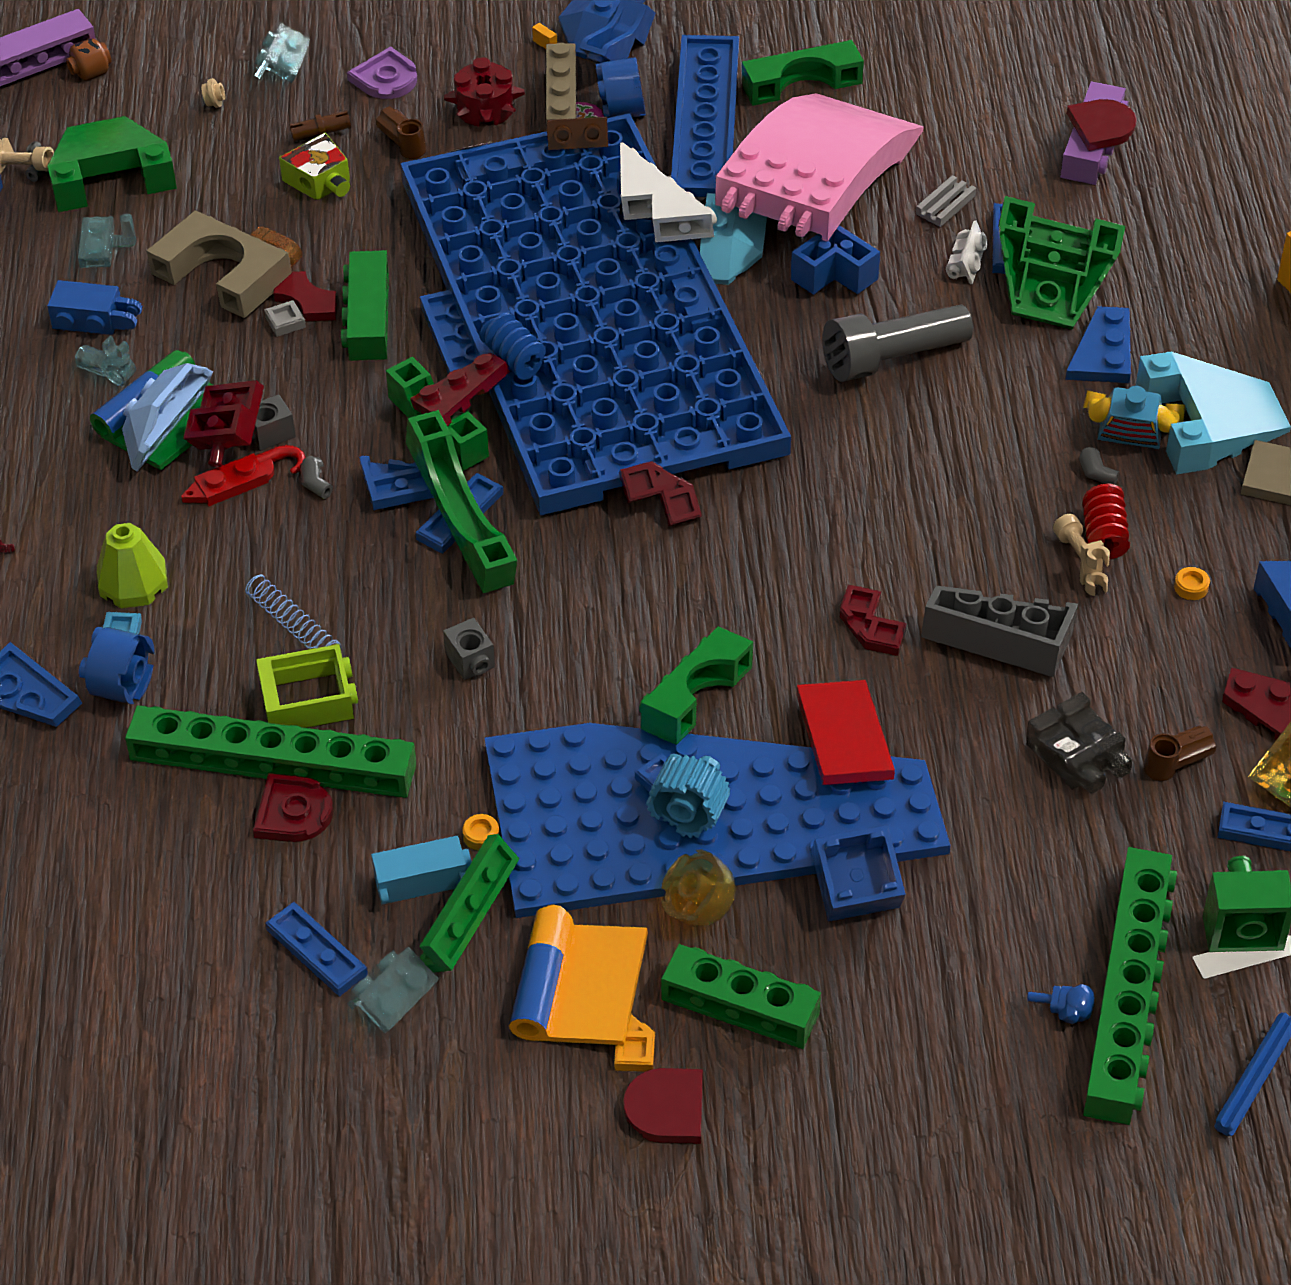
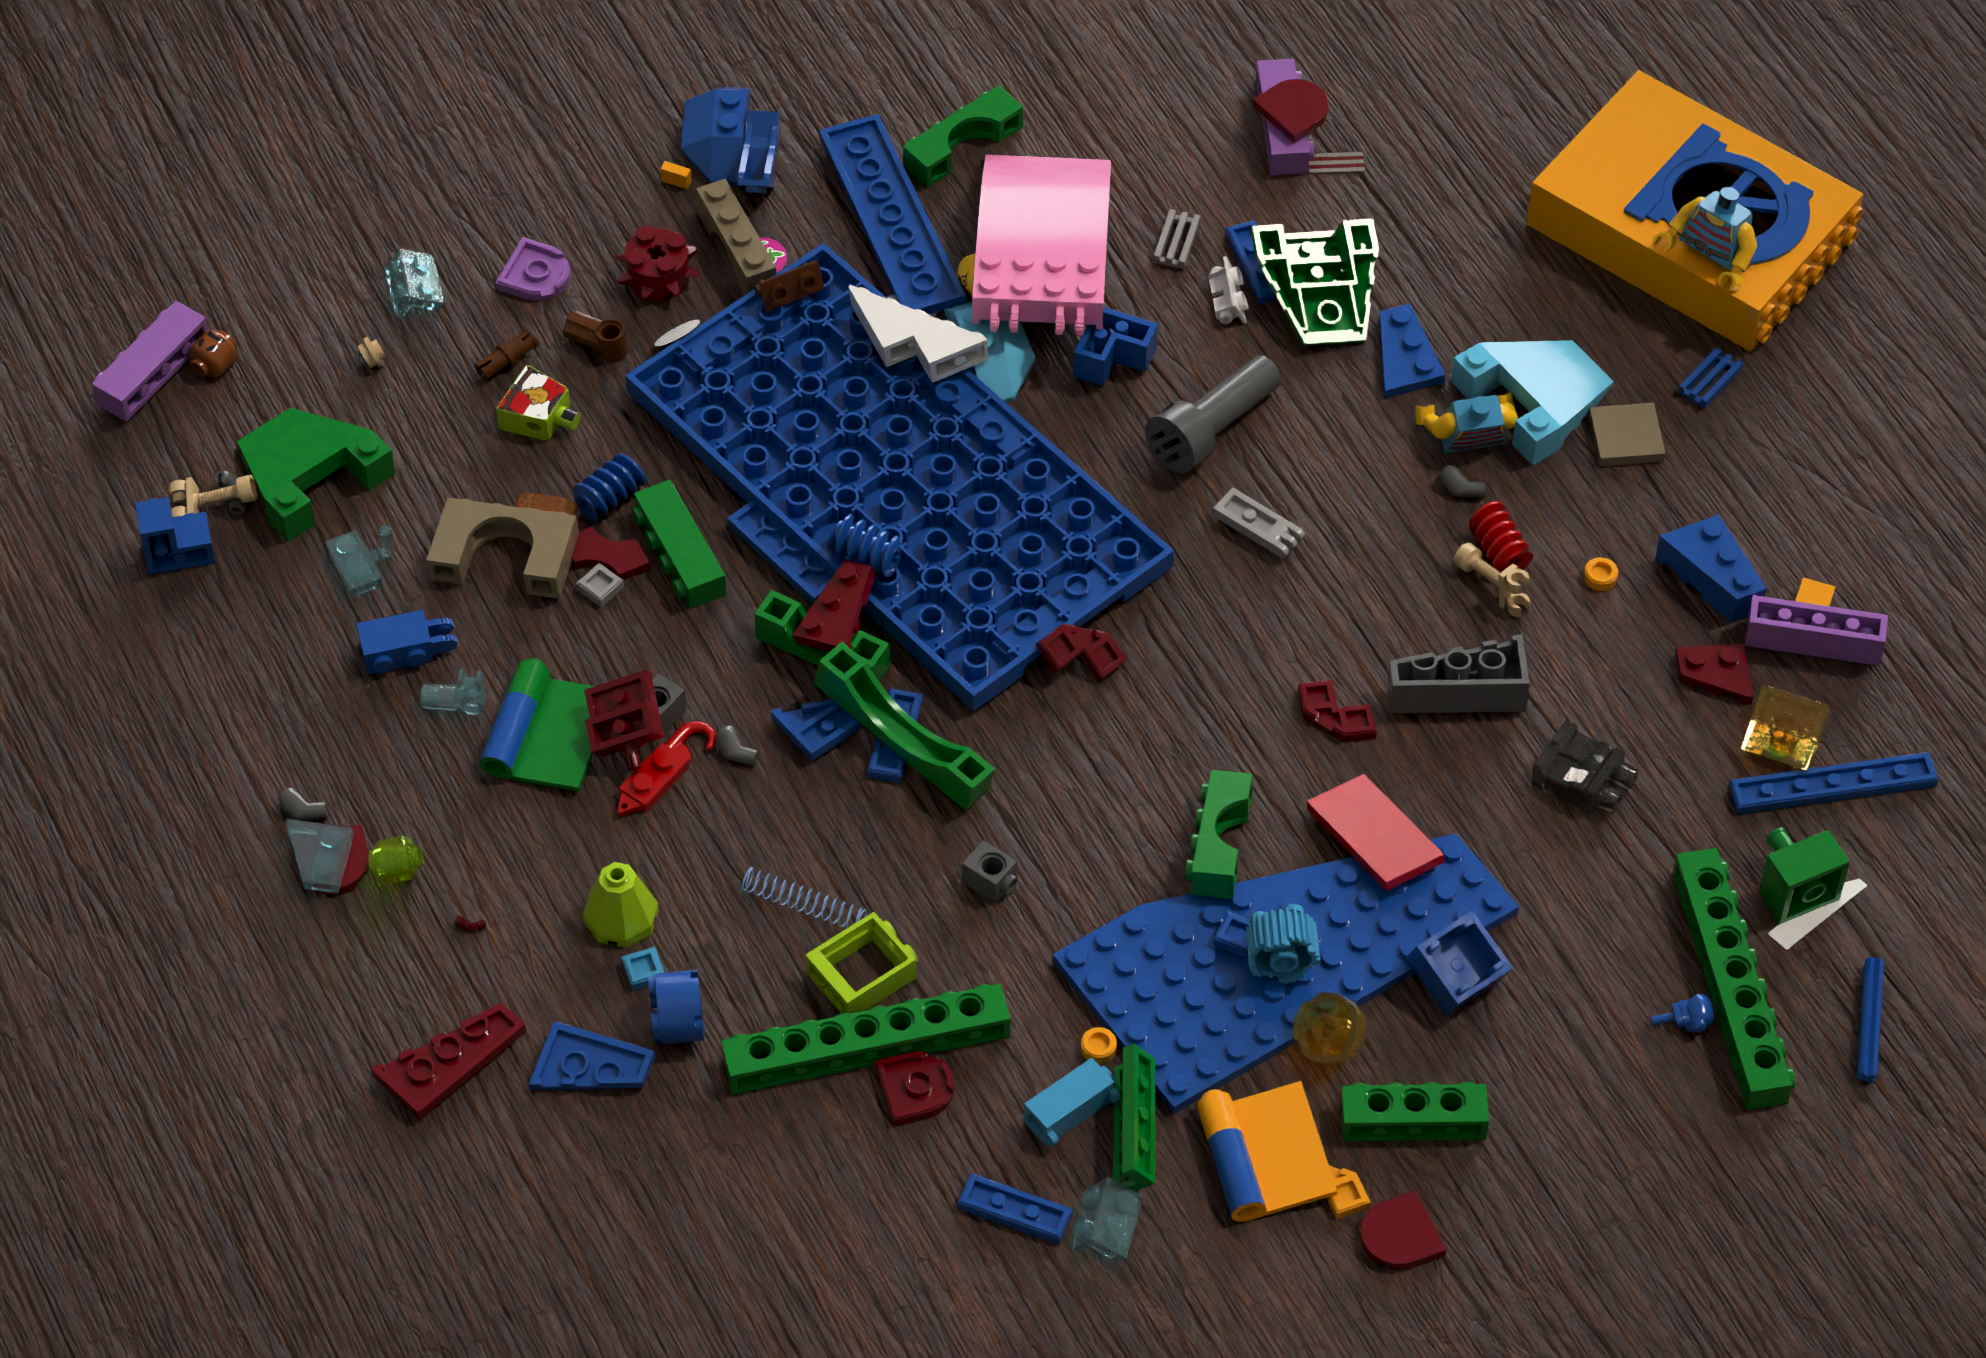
camera: 25 degrees left, 5 degrees up
light blue wedge [122,363,213,471] -> none
blue brick [595,57,646,118] -> none
reddish brown piece [1144,725,1217,781] -> none
none -> blue piece [573,453,648,522]
none -> light grey hinge [1213,487,1305,558]
none -> clear smoke sticker [1308,152,1365,173]

